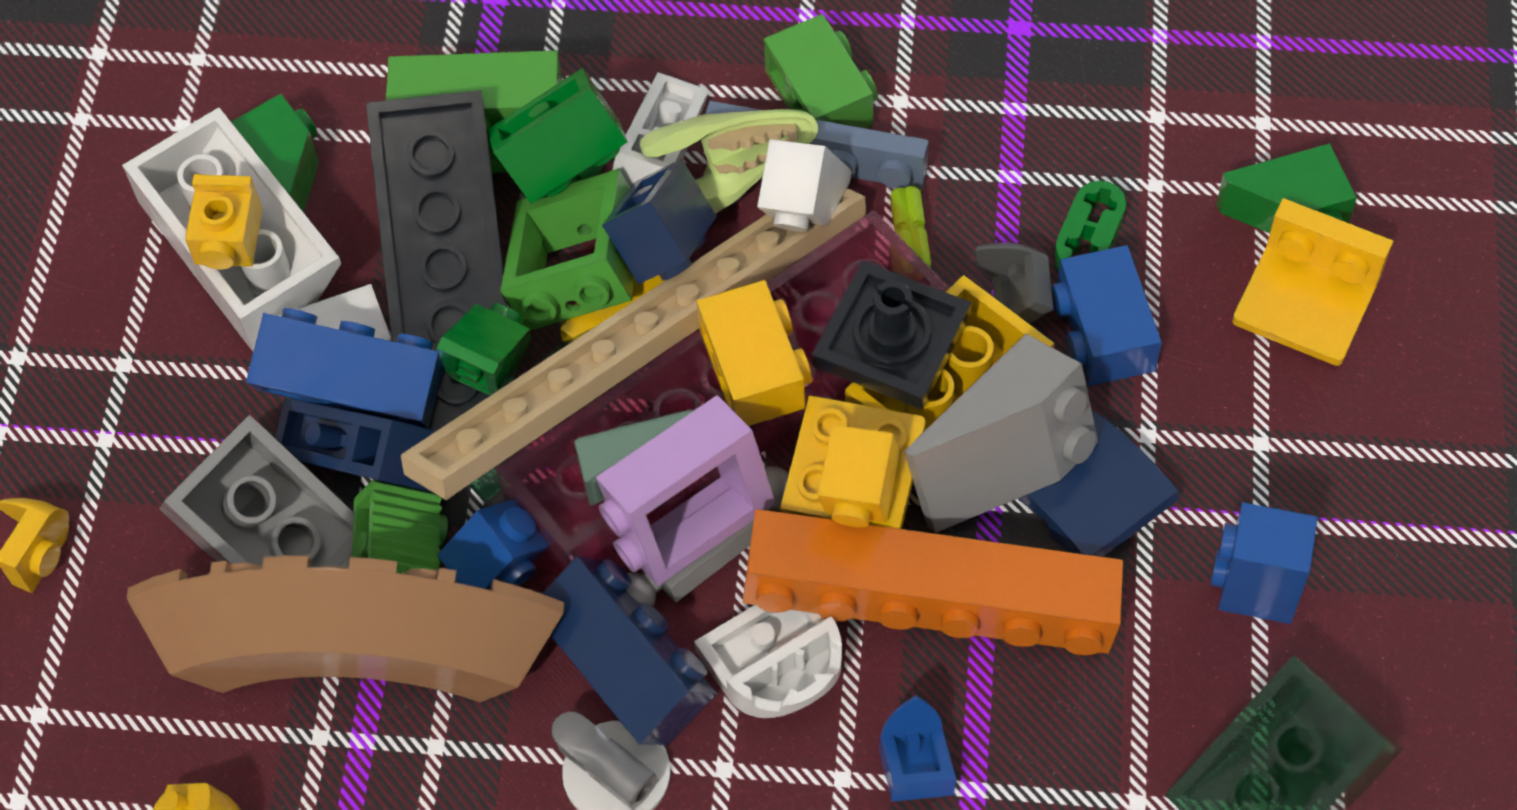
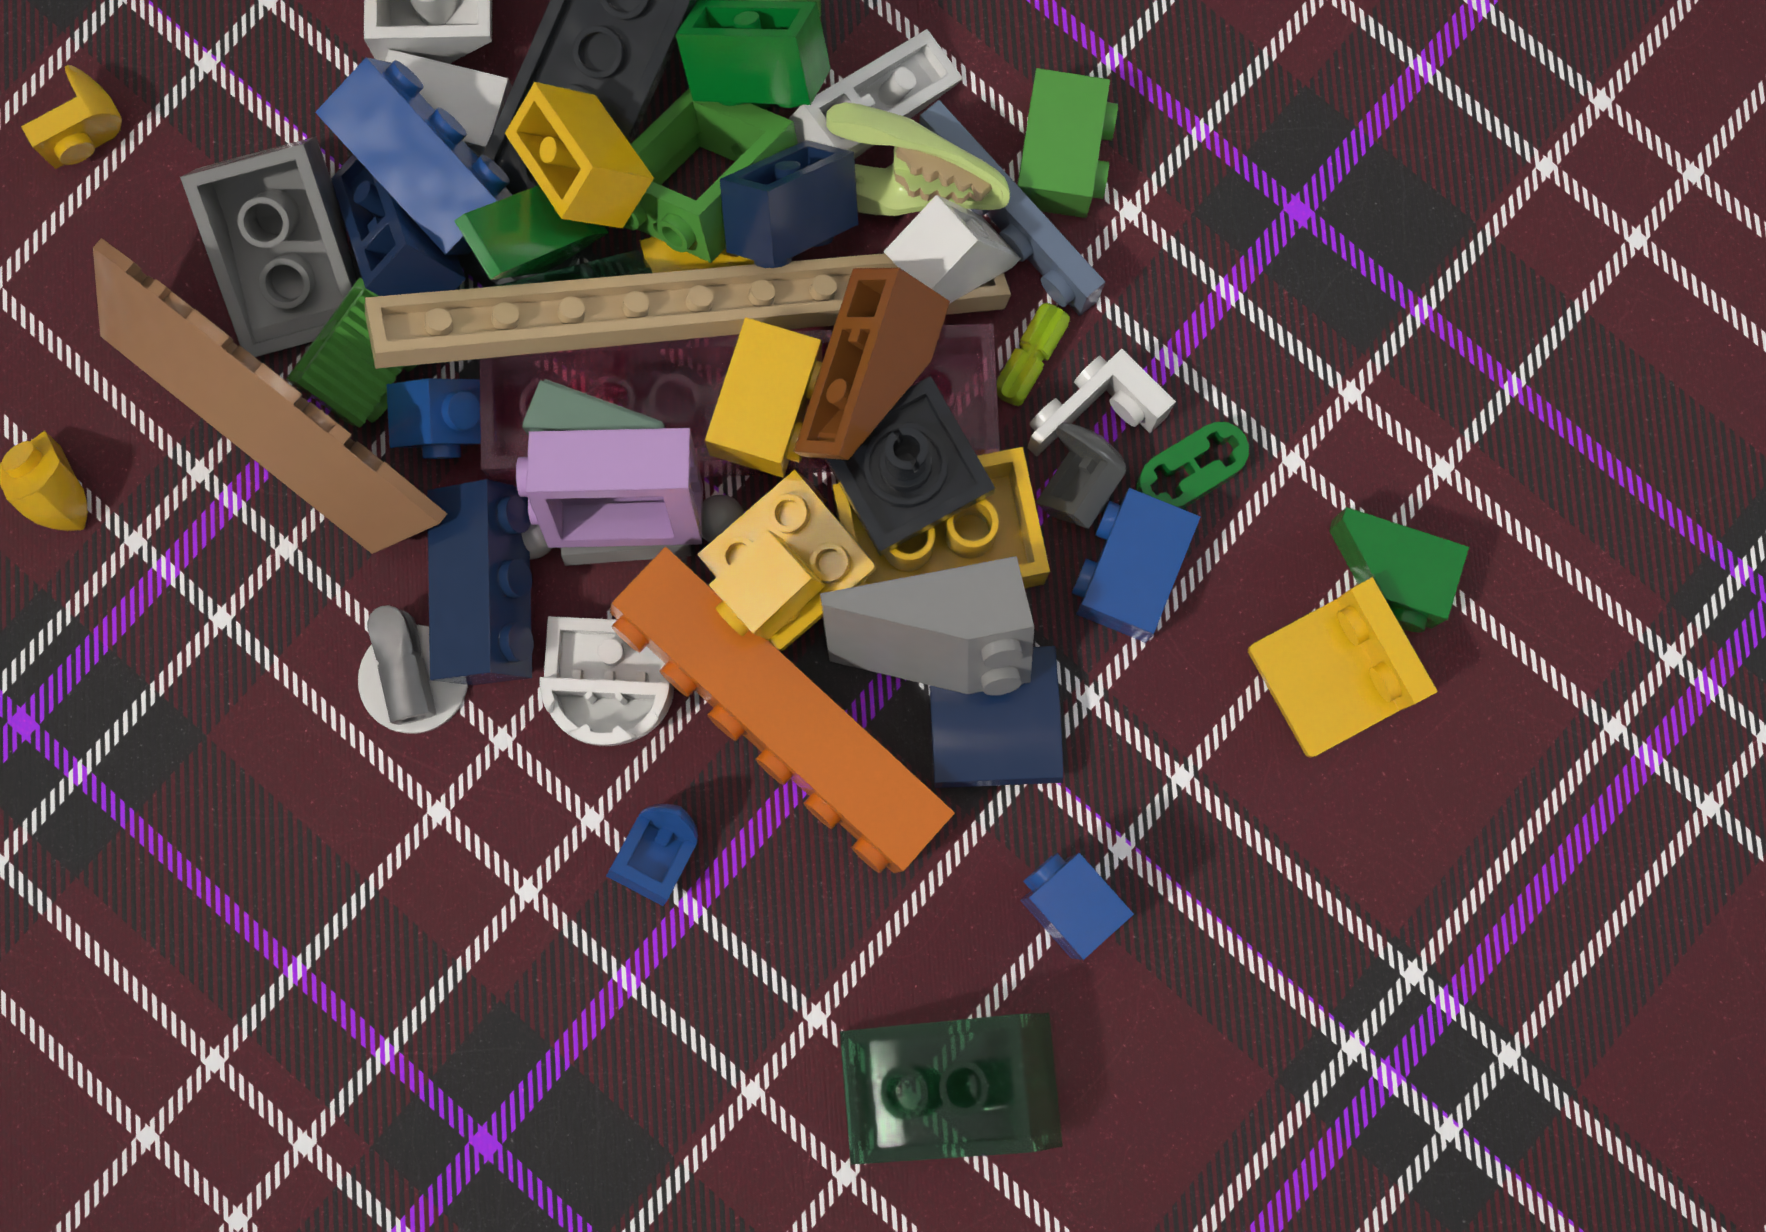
camera: 30 degrees right, 20 degrees up
none -> yellow brick [505,82,654,229]
none -> dark orange slope [794,268,950,460]
none -> white bracket [1028,349,1176,456]

